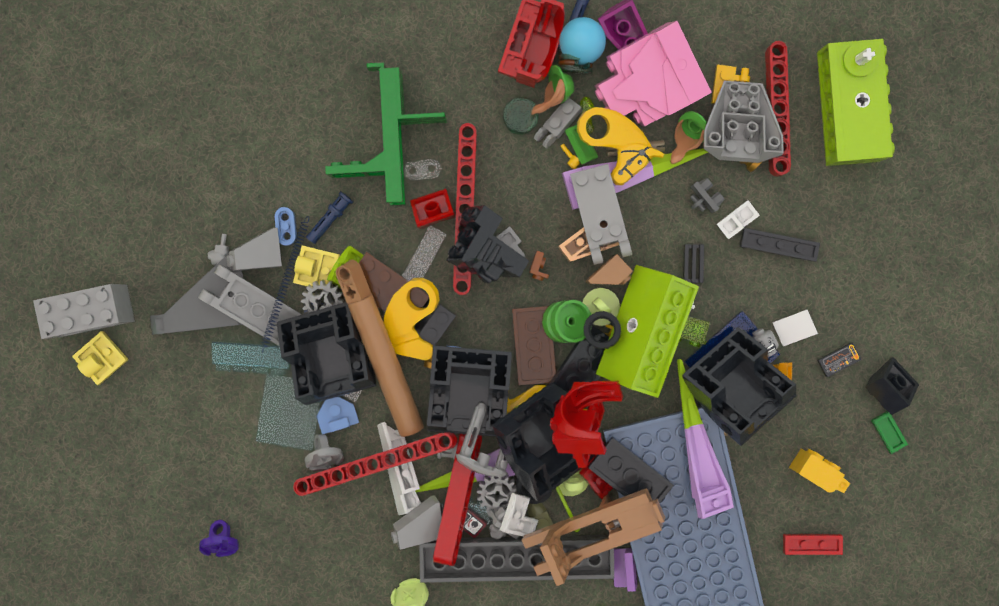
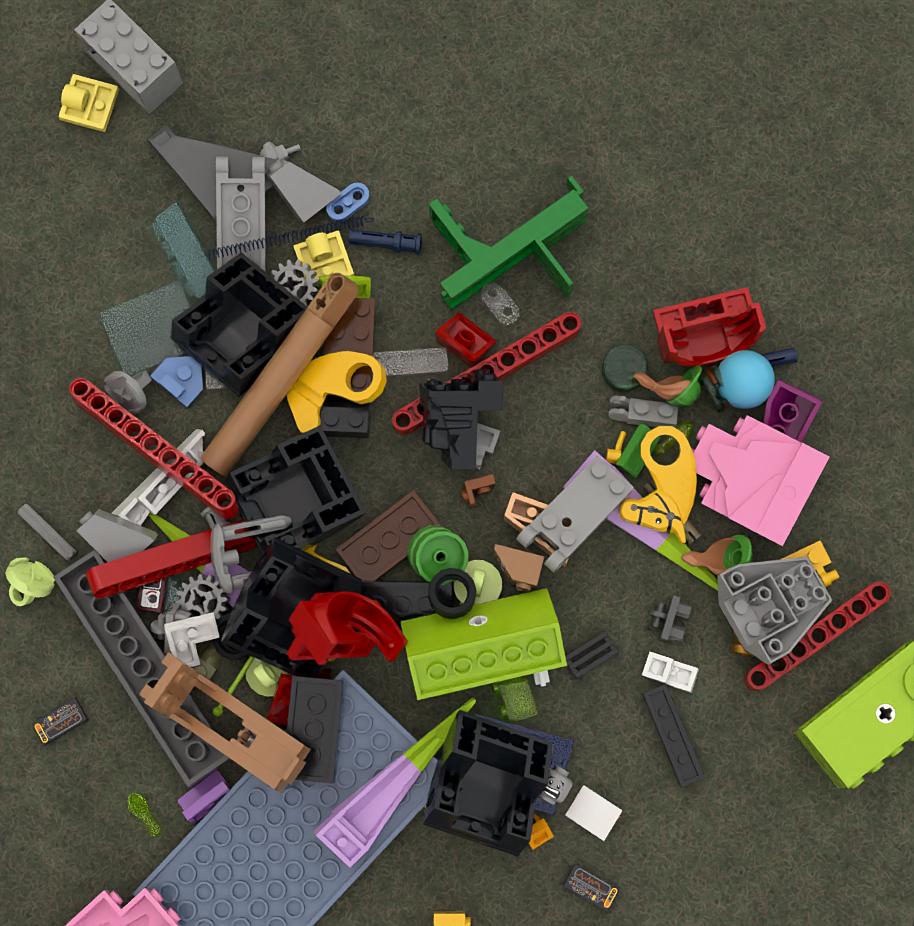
camera: 60 degrees right, 10 degrees down
none -> light grey axle [18,504,77,561]

